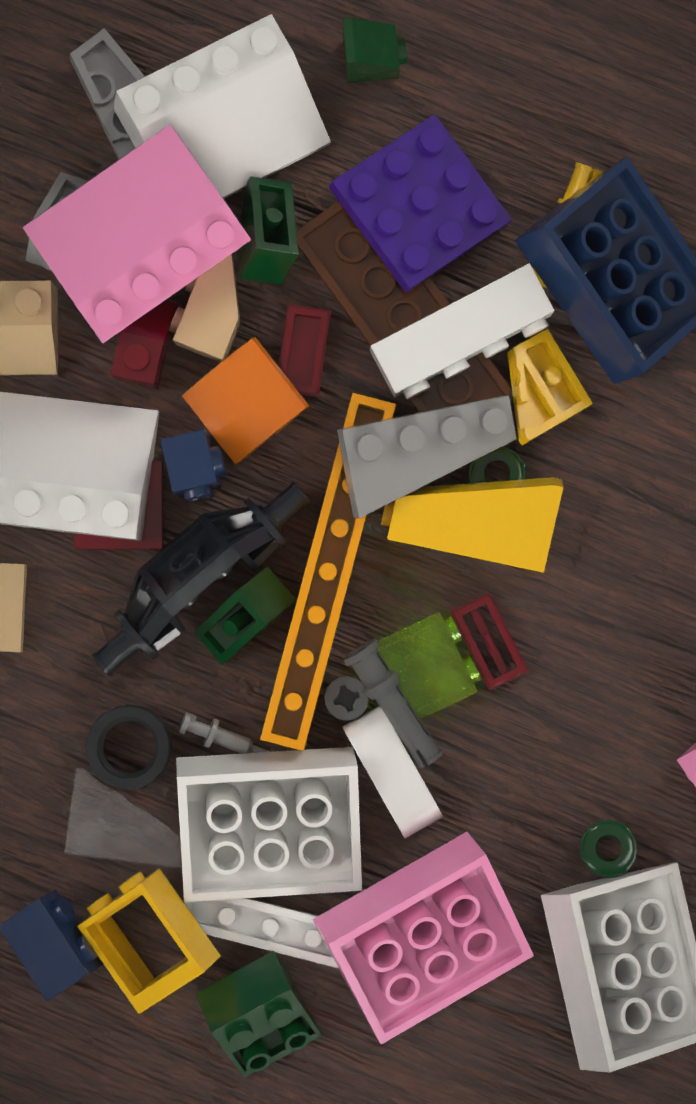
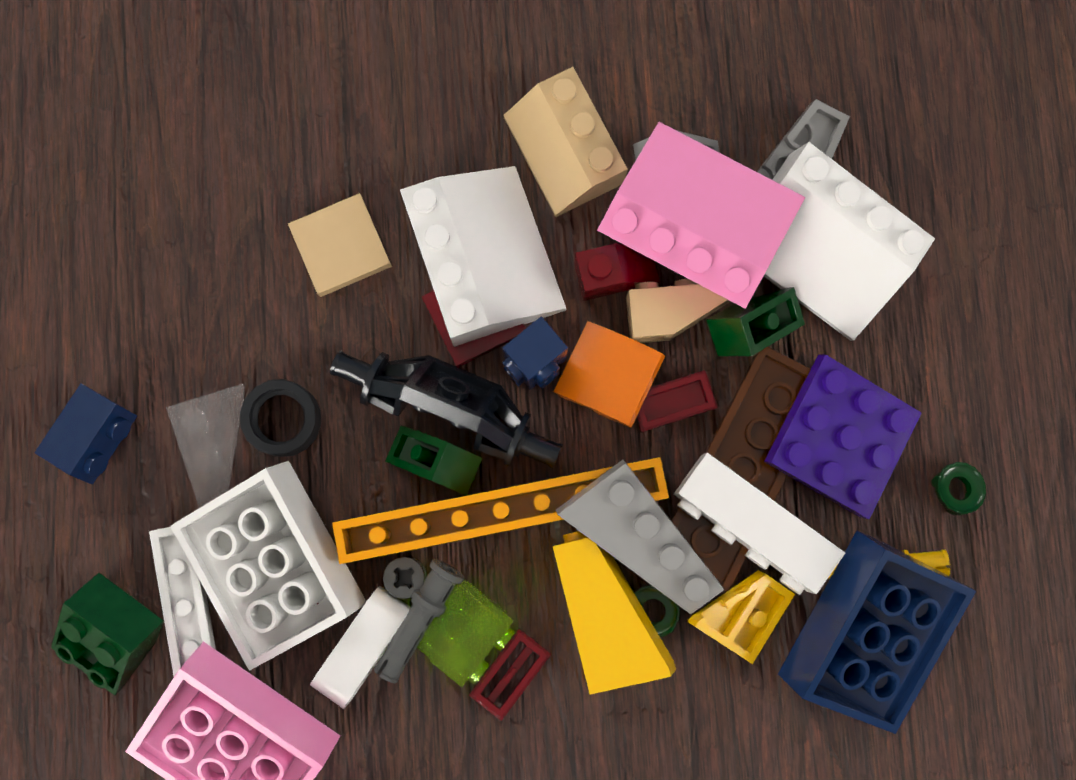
camera: 60 degrees right, 5 degrees down
yellow window [77,868,221,1014] -> none
light grey piece [179,712,279,754] -> none
dark green slope [342,18,407,84] -> none
none -> dark green piece [931,462,986,516]

